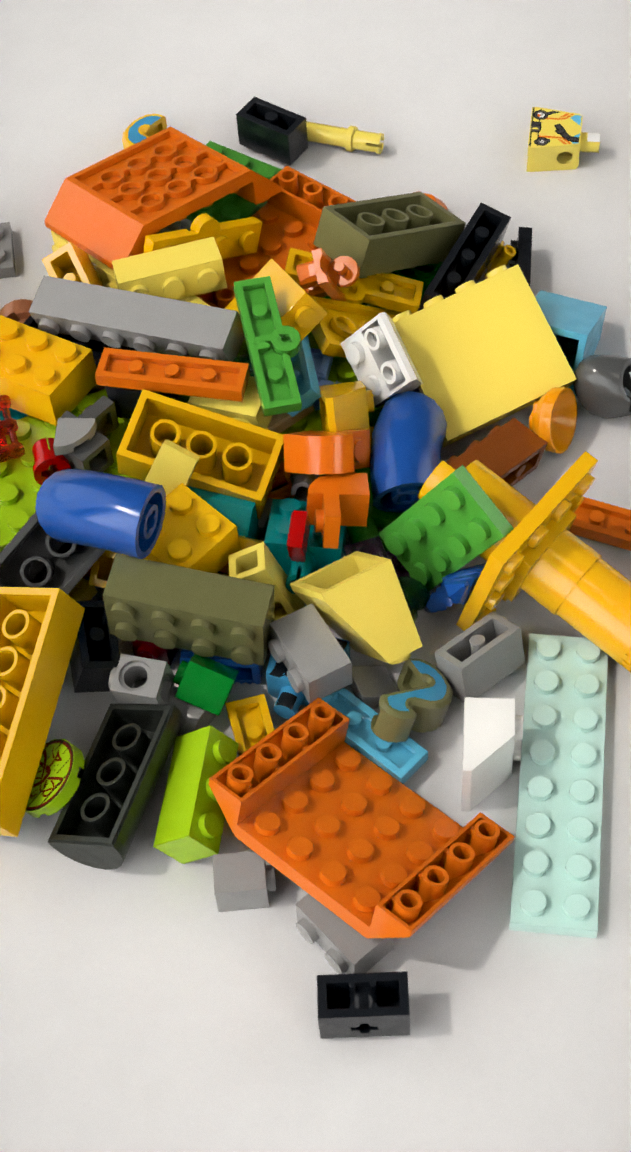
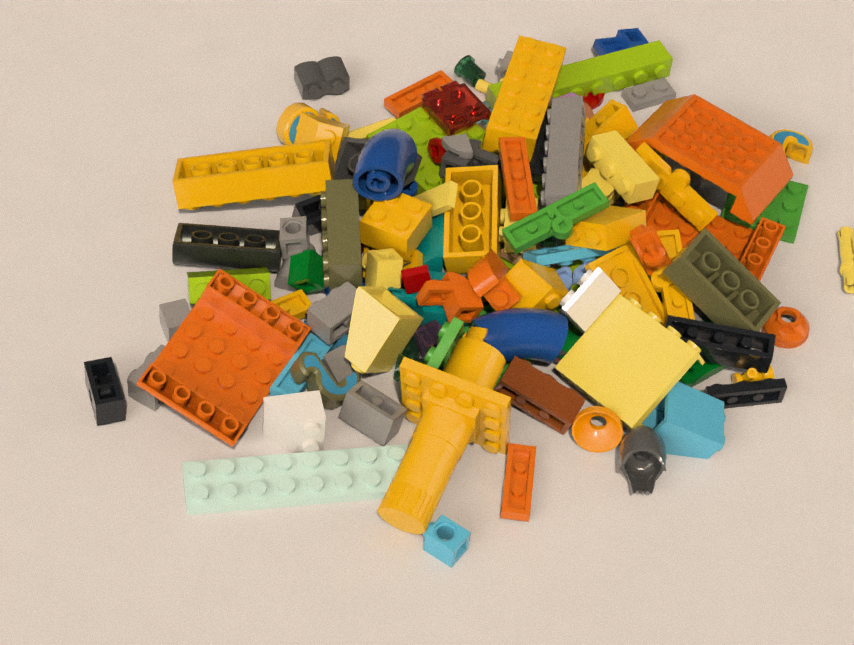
camera: 65 degrees right, 5 degrees down
lime tile [25,739,85,818] -> none
black brick [236,96,308,166] -> none

